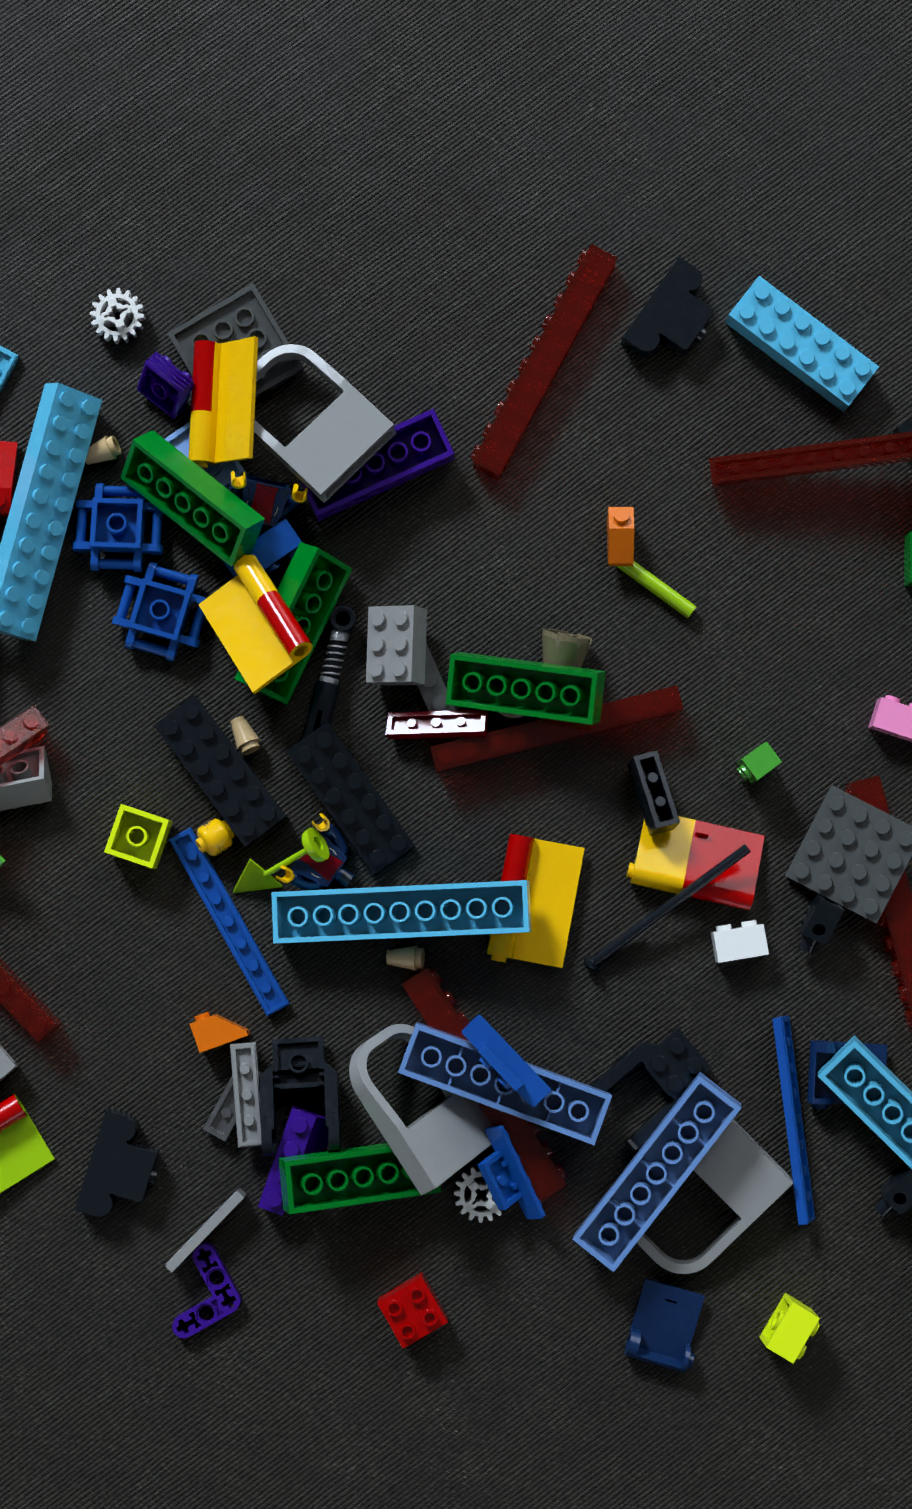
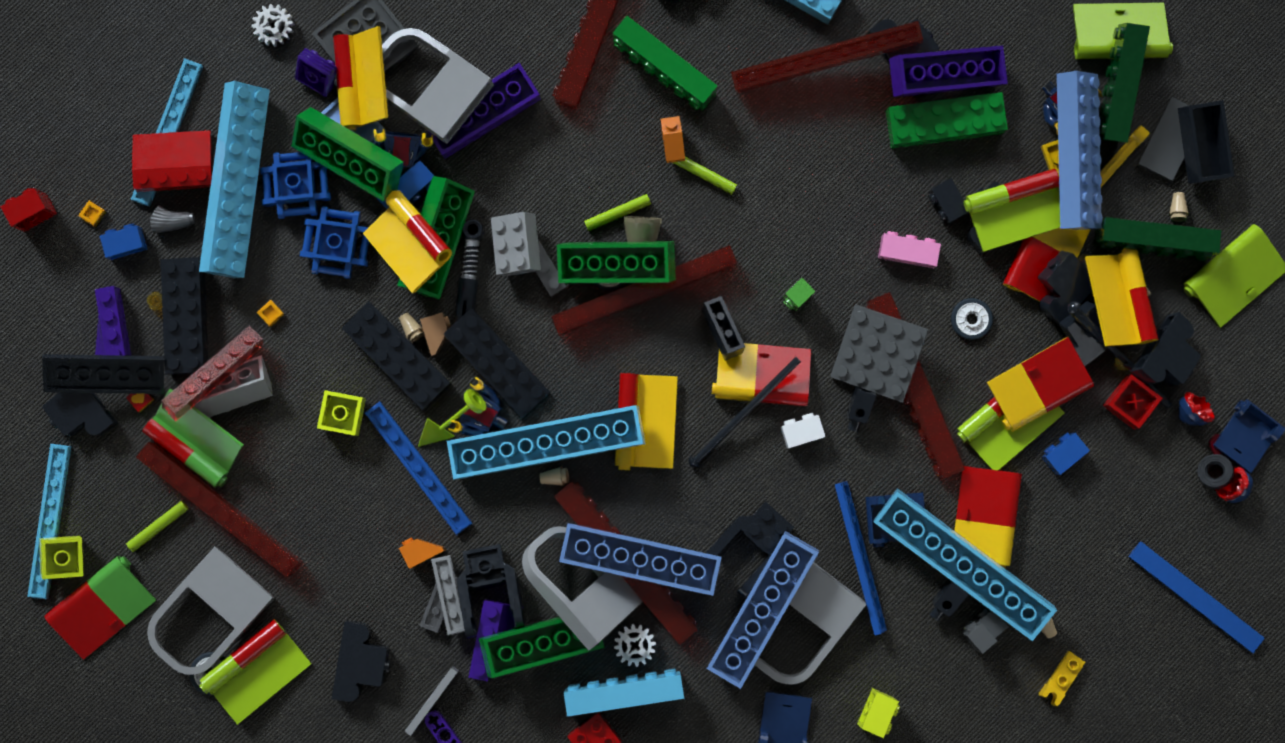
camera: 10 degrees left, 0 degrees up
tan cone [85,435,121,465] -> none
yellow head [195,819,235,856] -> none
plate [386,709,489,740] -> none
blue bracket [462,1015,551,1107] -> none
blue bracket [478,1125,546,1219] -> none
none -> light orange tile [257,300,284,327]
none -> medium nougat slope [420,313,451,357]
none -> medium azure brick [564,669,684,716]
none -> lime piece [584,194,651,231]
none -> green brick [613,16,718,111]

